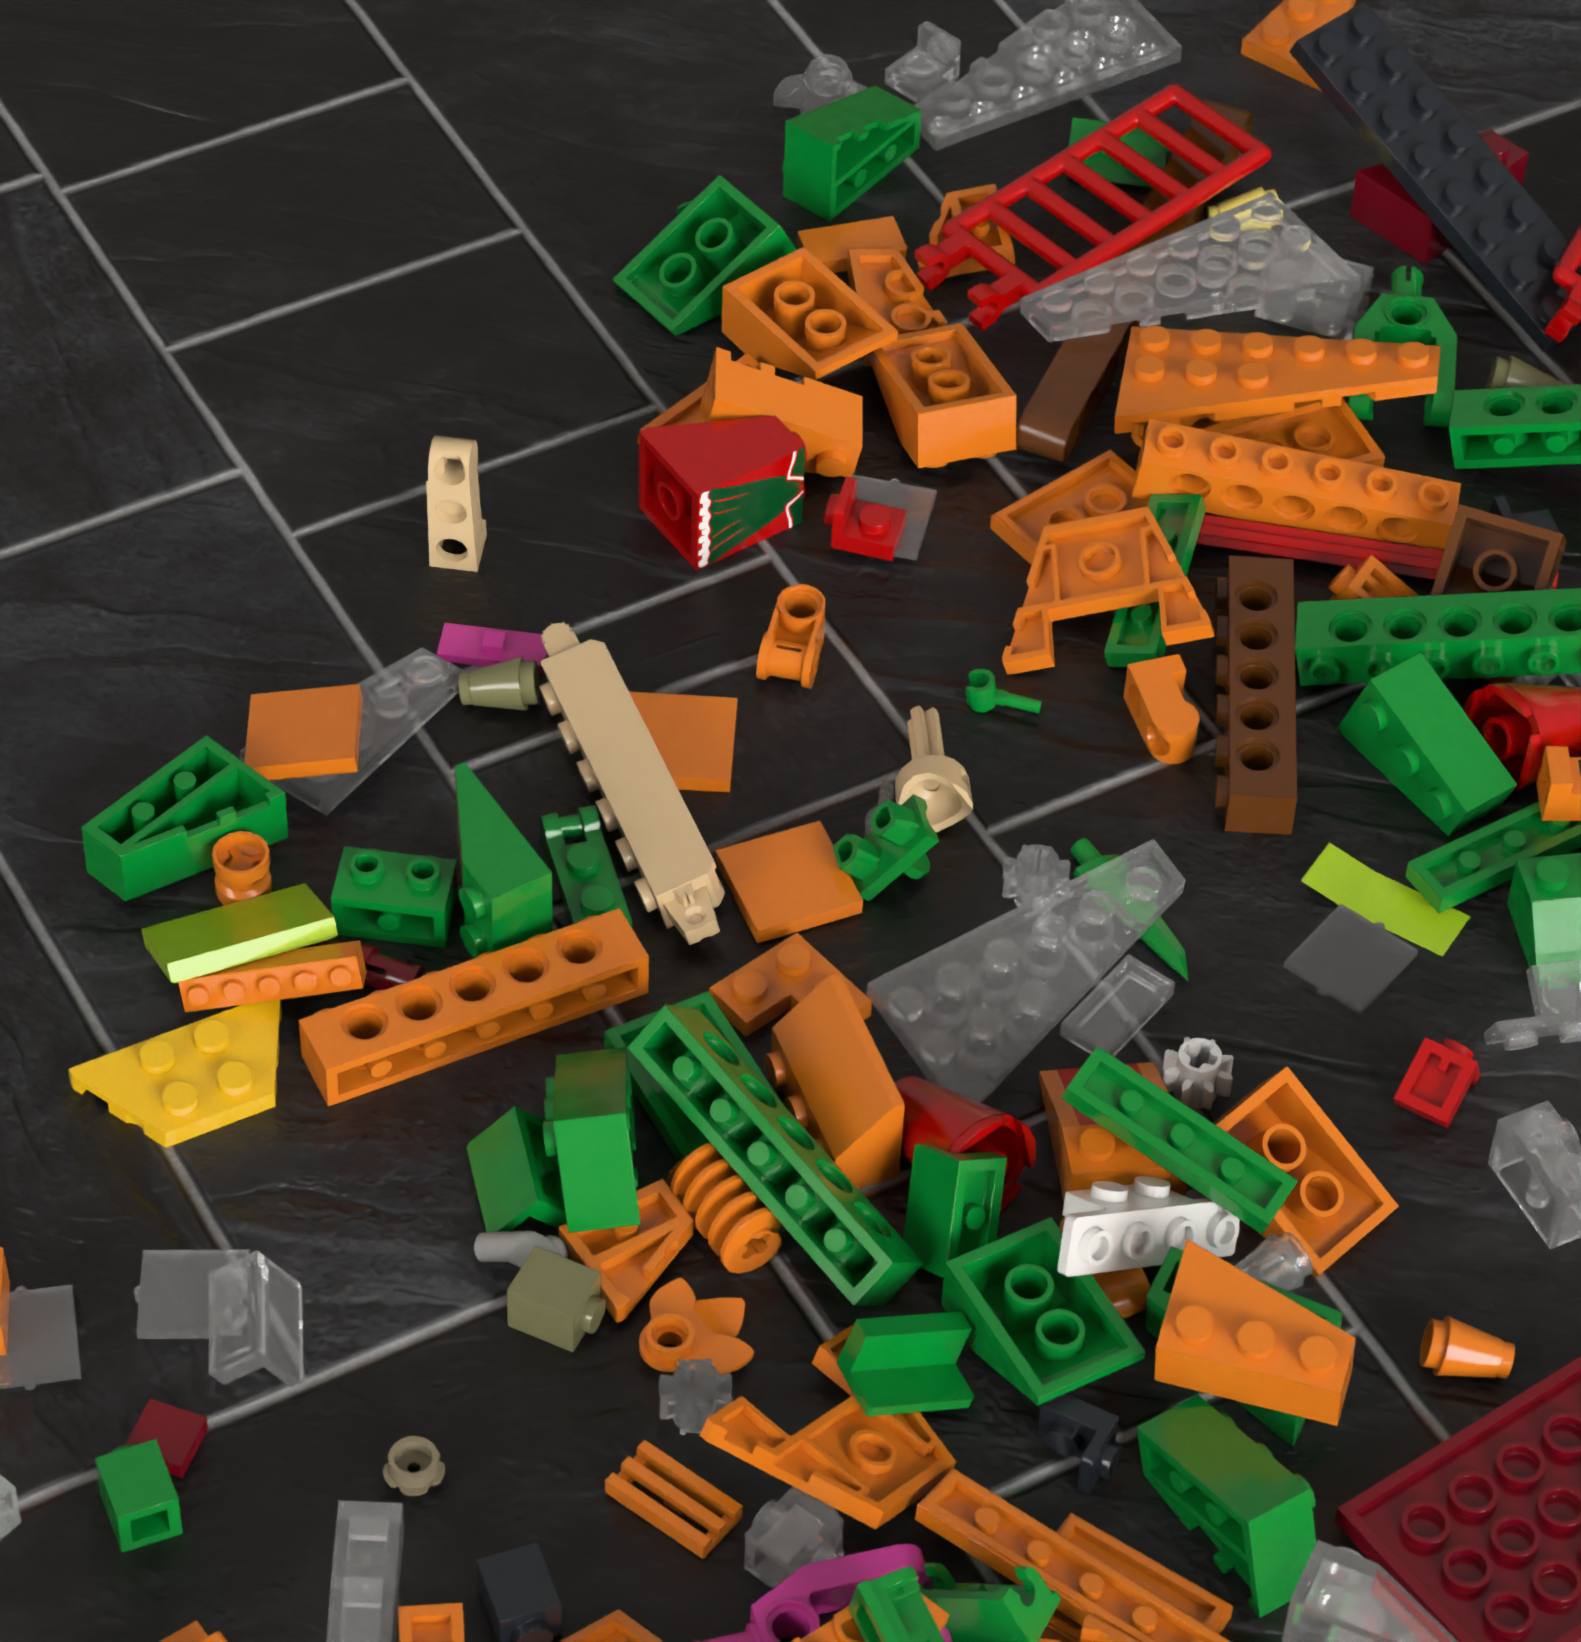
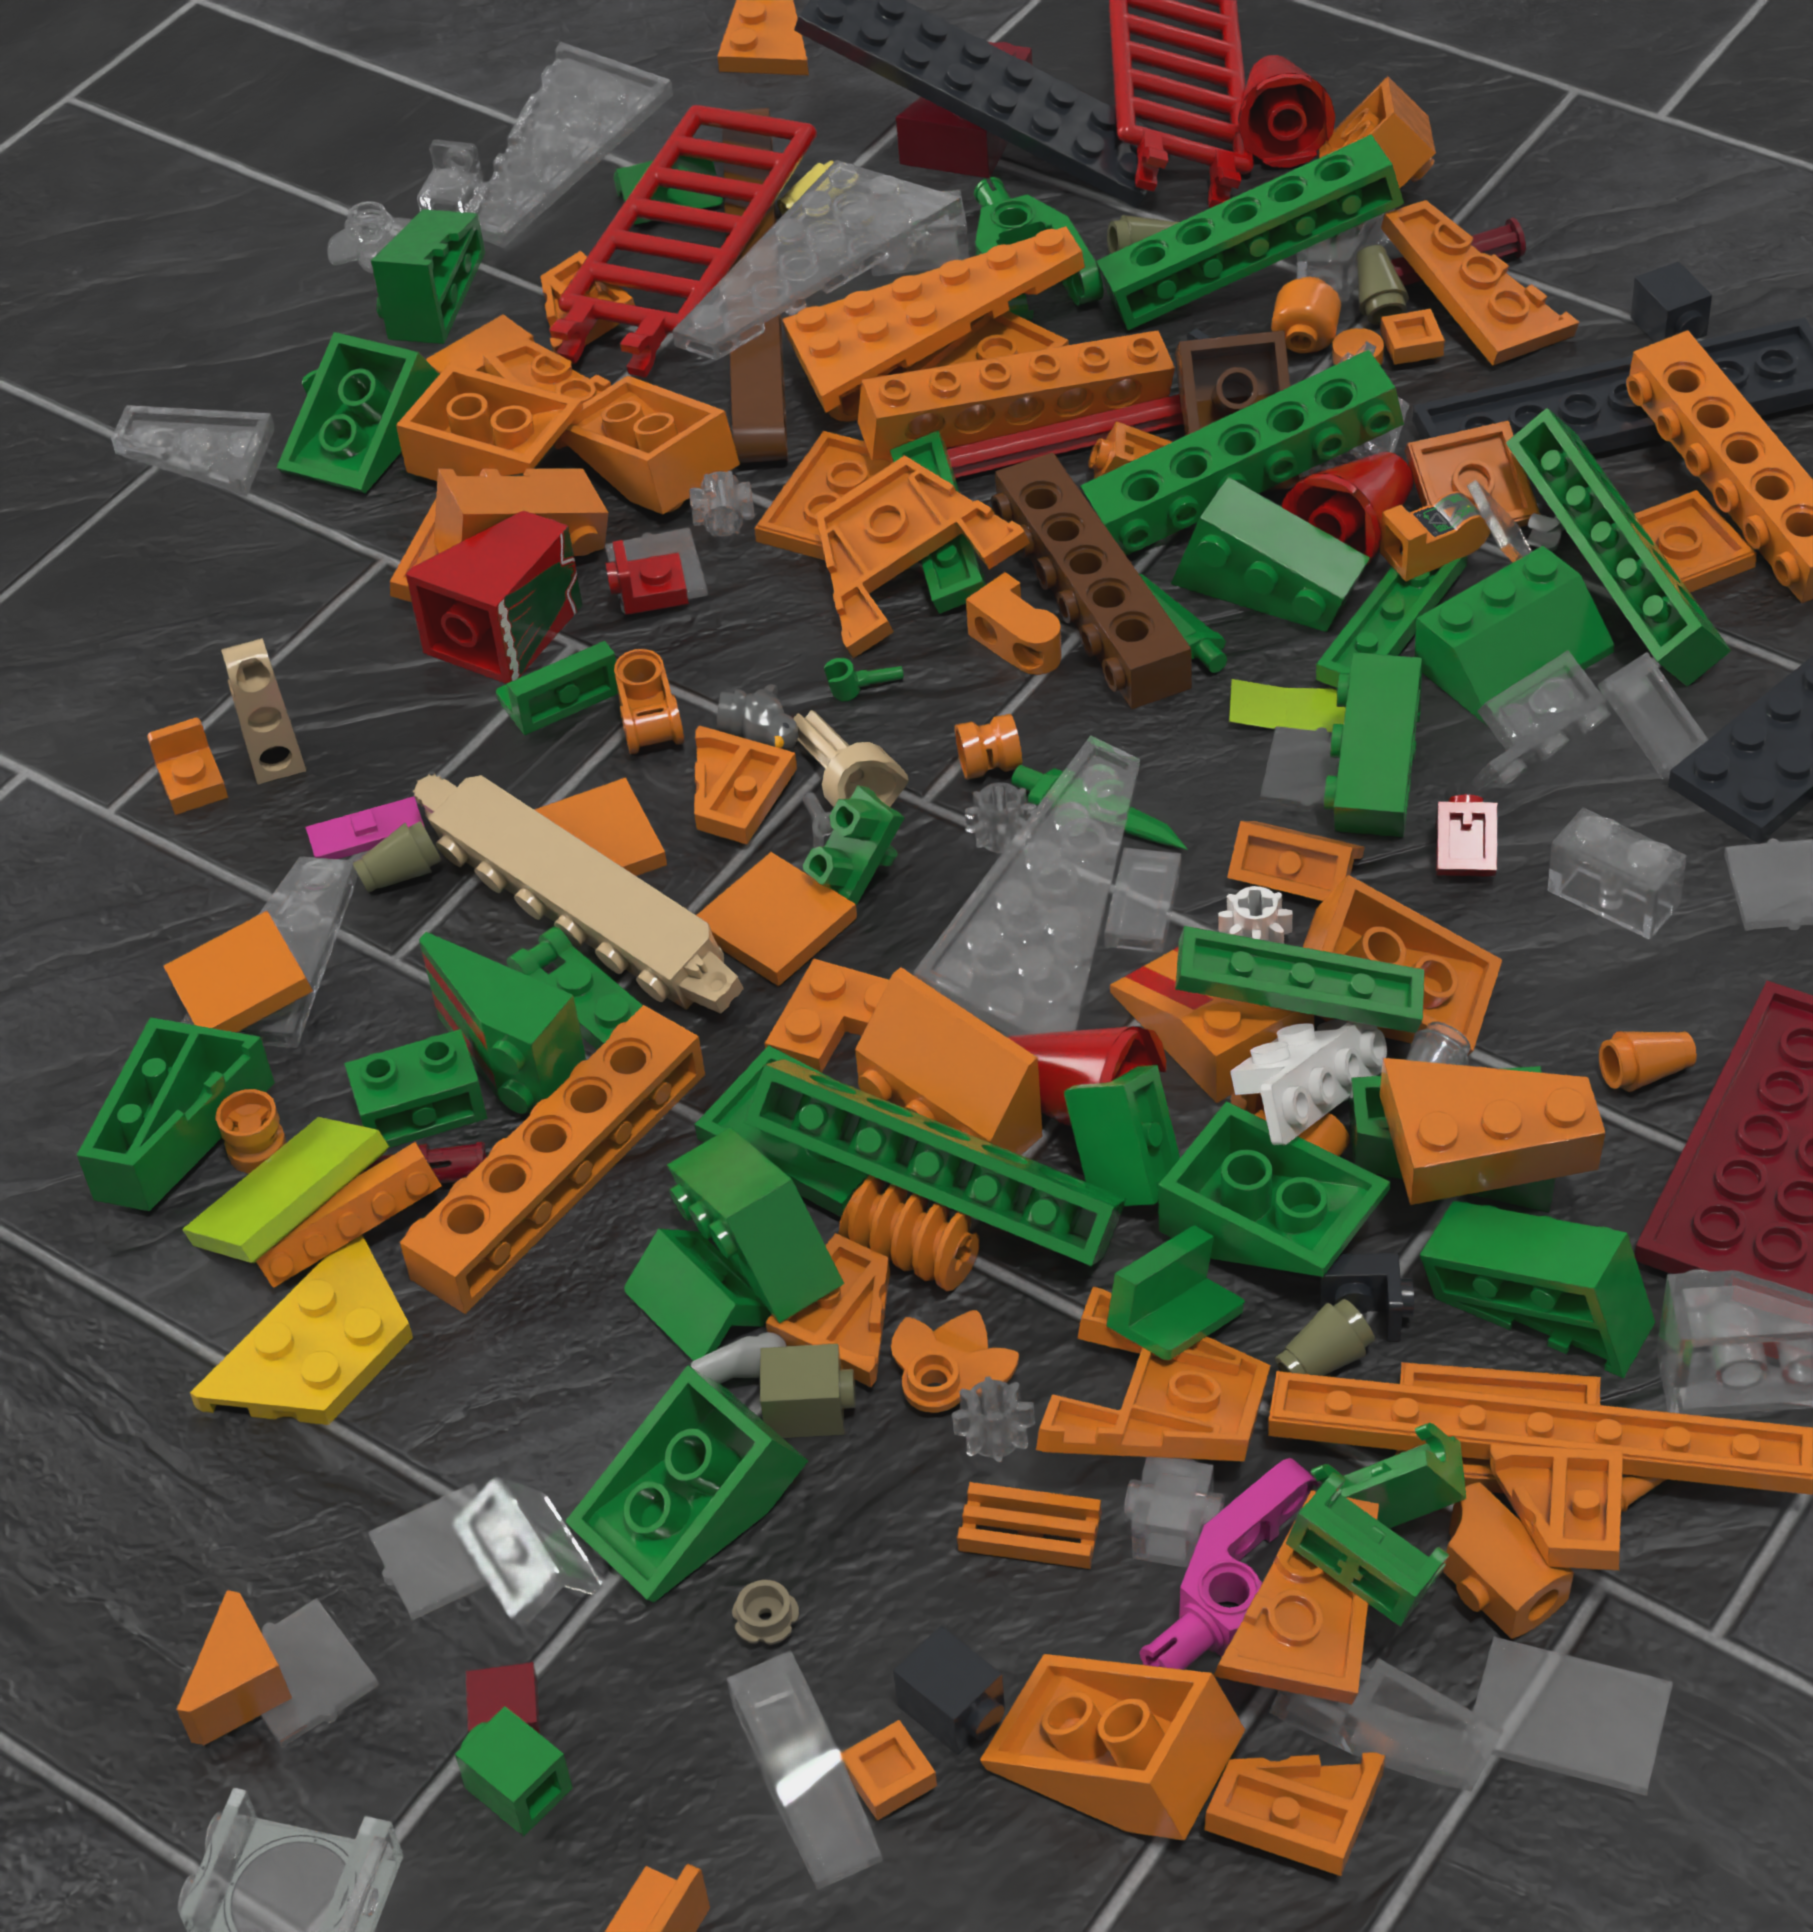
camera: 20 degrees left, 0 degrees up
none -> clear wing [111,405,275,496]
none -> orange bracket [147,718,228,815]
none -> green panel [496,641,618,736]
none -> green slope [565,1365,808,1603]
none -> clear gear [689,471,755,536]
none -> orange wing [694,725,797,844]
none -> dark grey animal [717,684,798,750]
none -> orange wheel [955,714,1022,780]
none -> green bar [1138,573,1227,673]
none -> orange panel [1227,821,1365,901]
none -> olive cone [1274,1299,1375,1376]
none -> green wedge [1324,652,1422,837]

